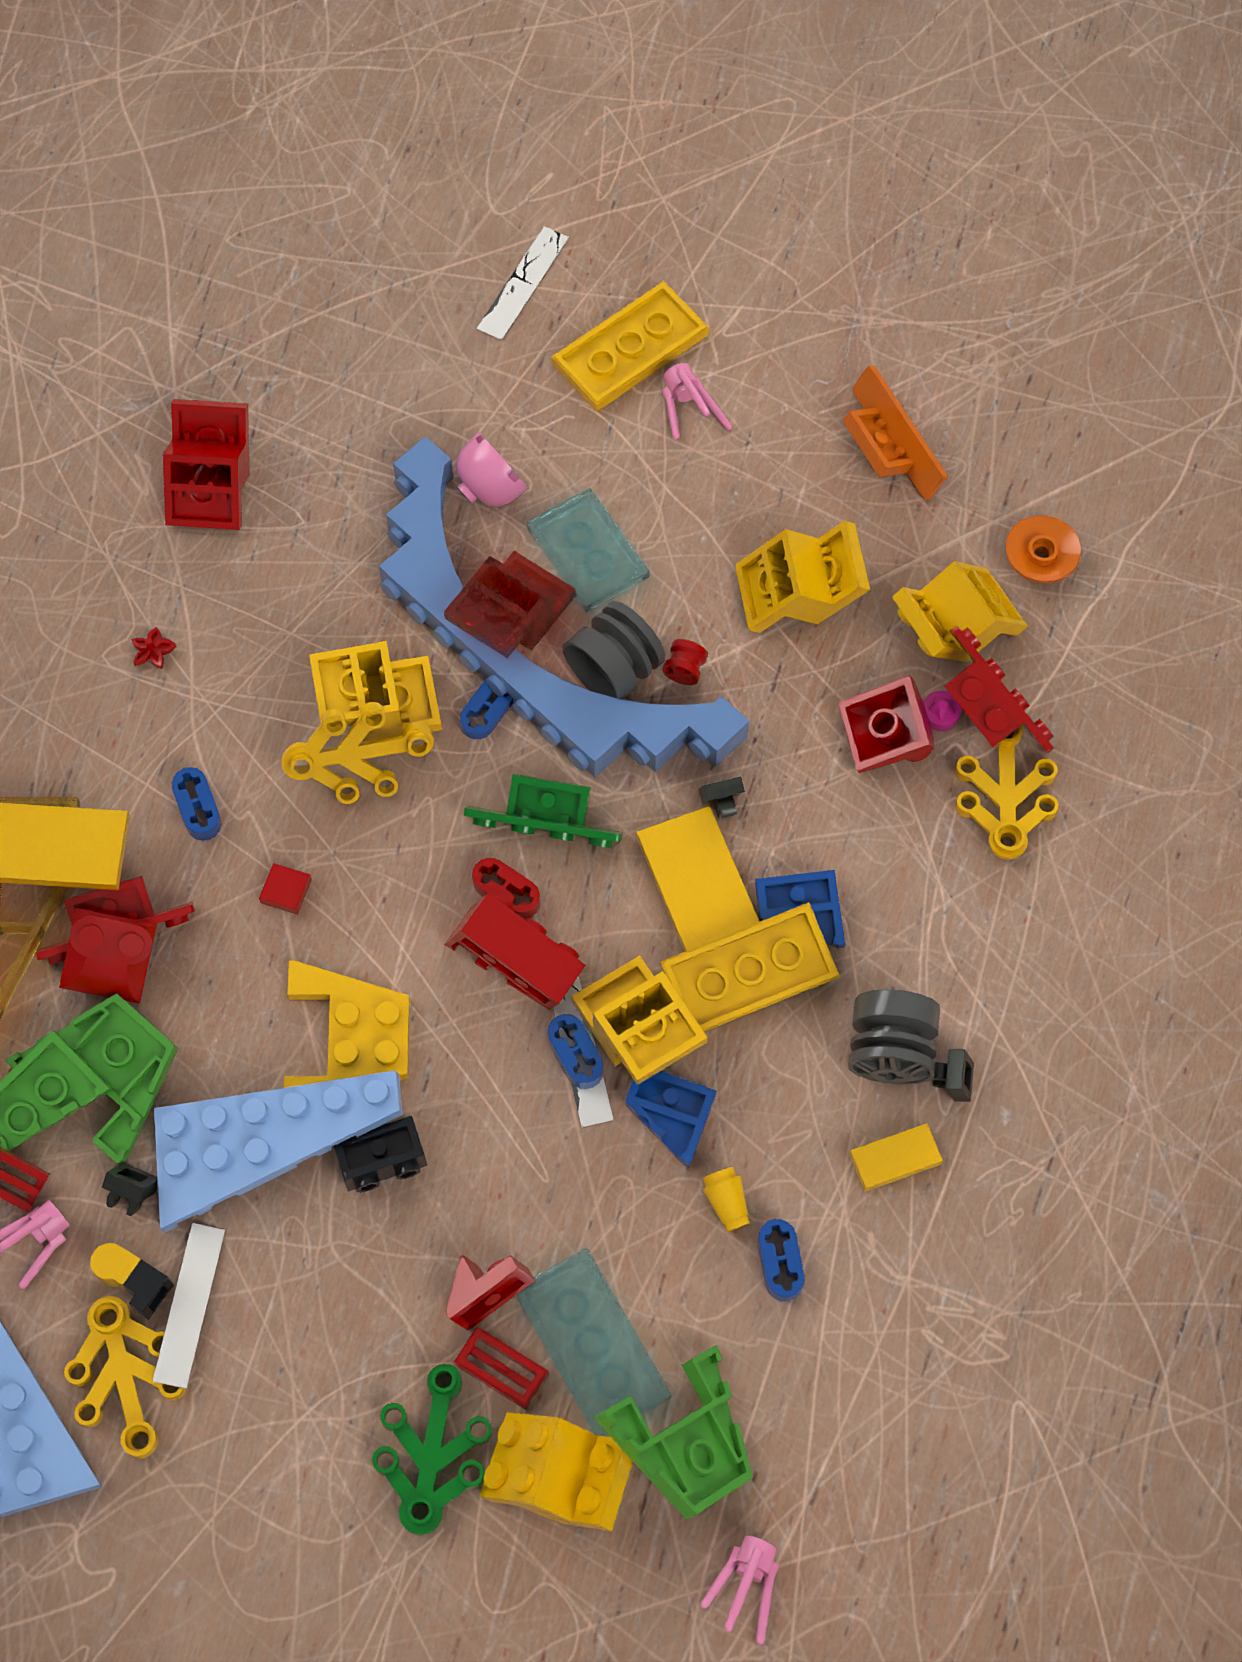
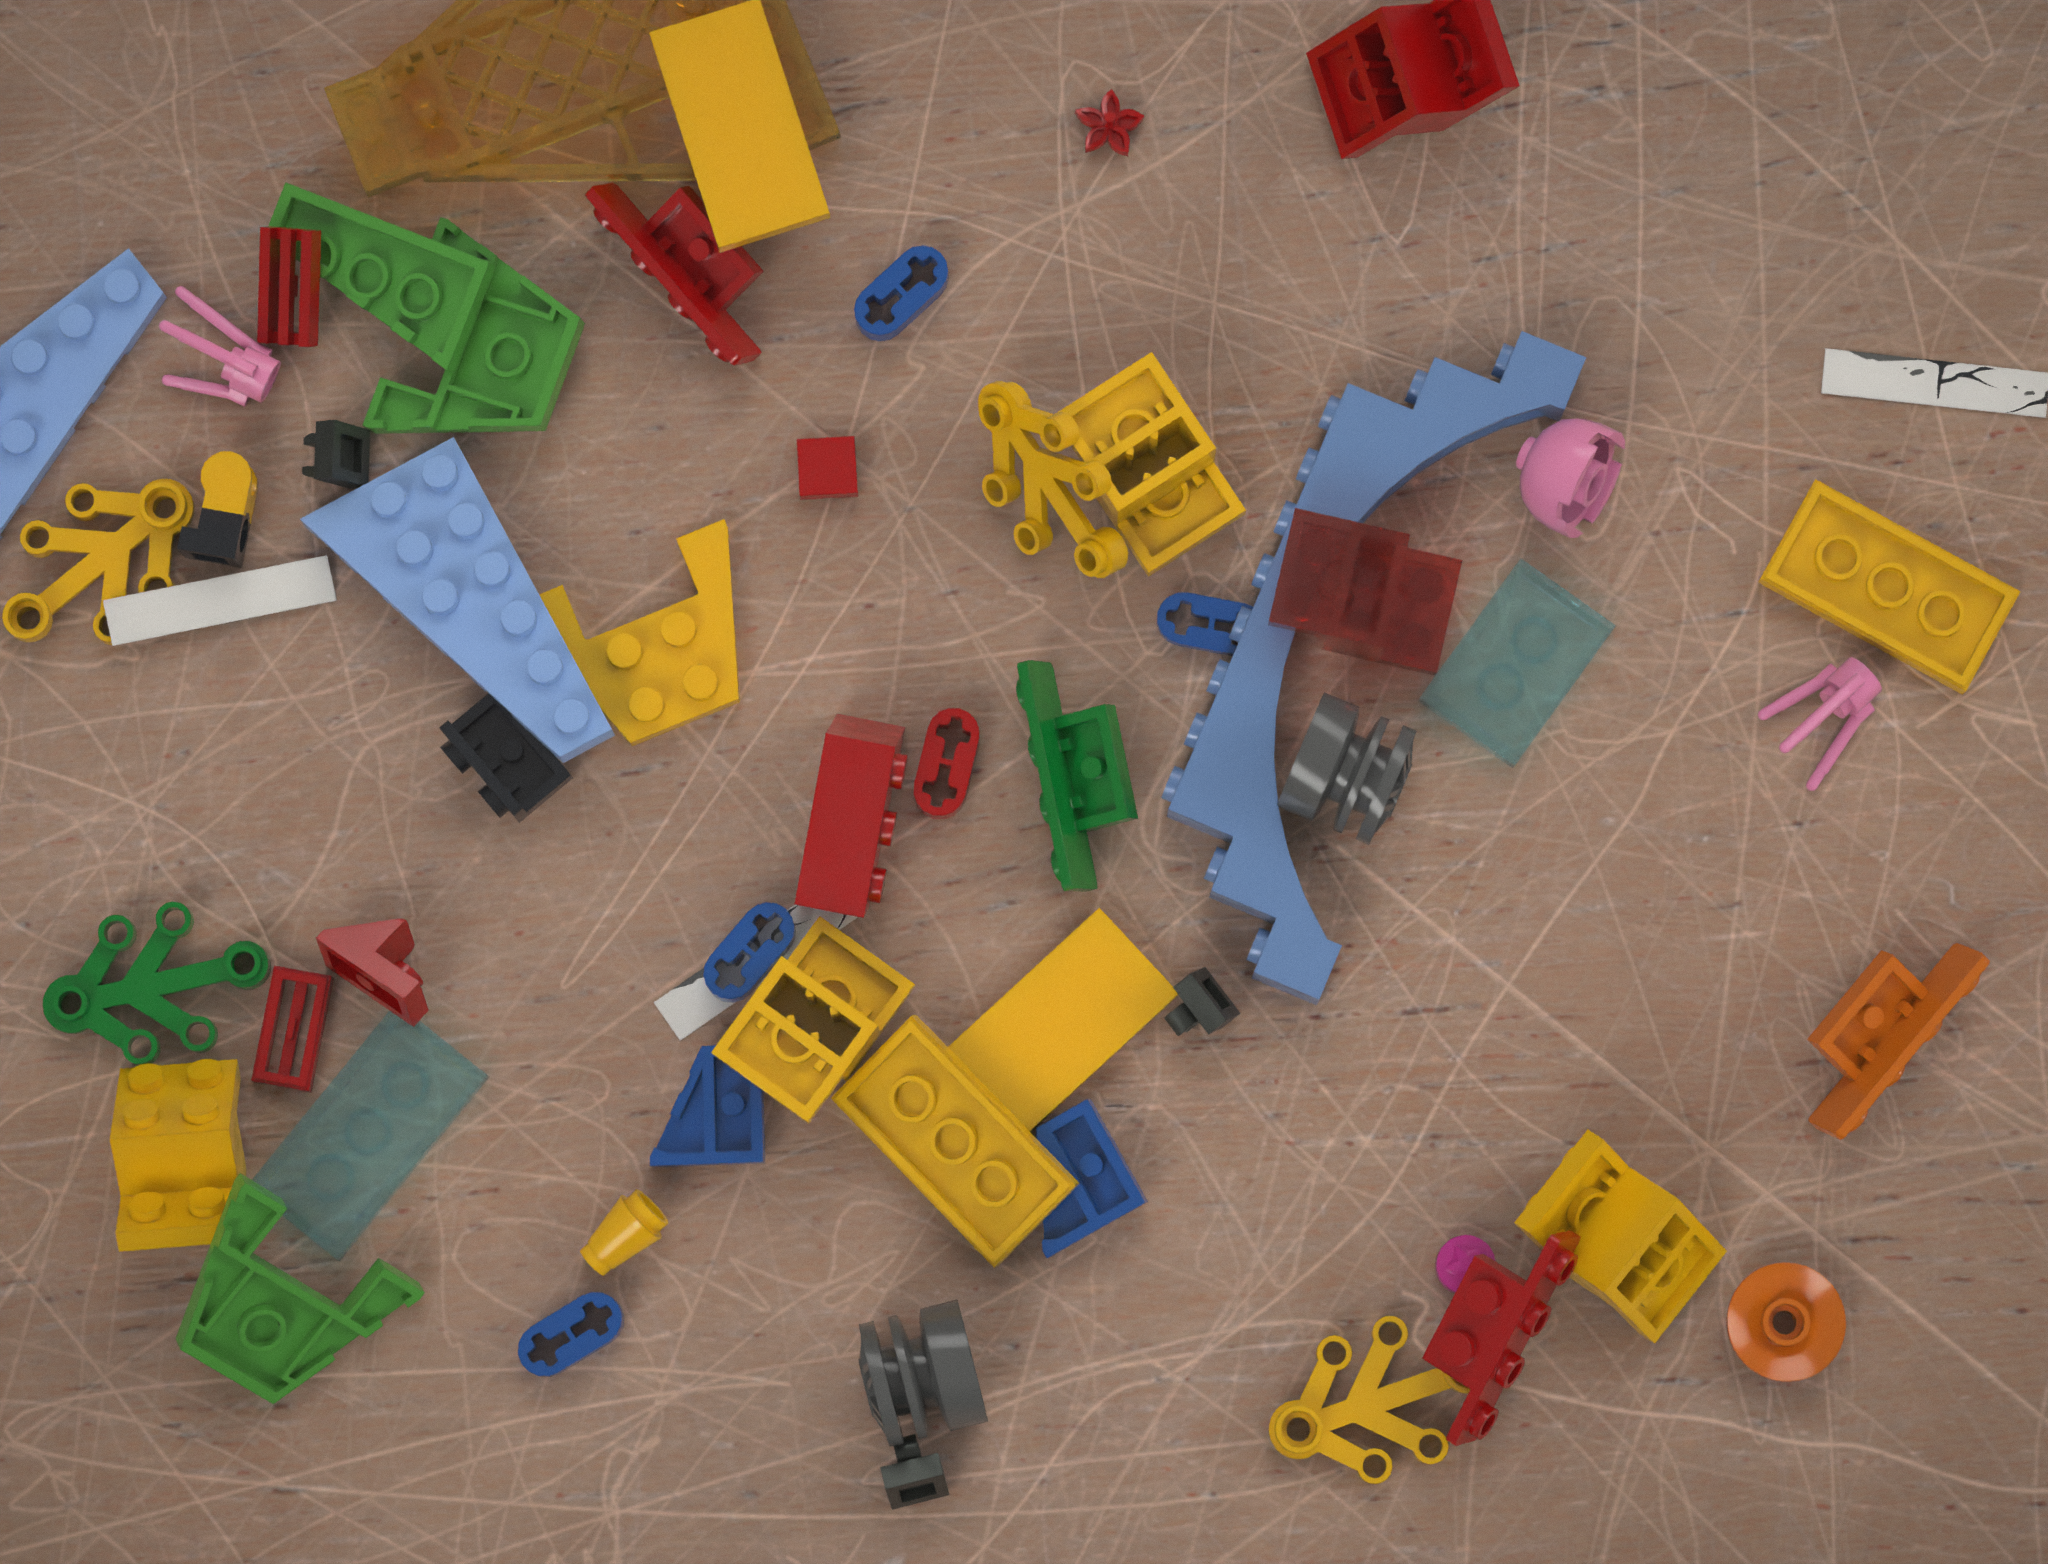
camera: 70 degrees right, 15 degrees up
red slope [59,908,157,1004] -> none
red wheel [662,639,708,686] -> none
bright pink plant [700,1536,779,1645] -> none
yellow bracket [735,520,870,633] -> none
red slope [838,675,934,773] -> none
yellow tile [849,1123,943,1192] -> none

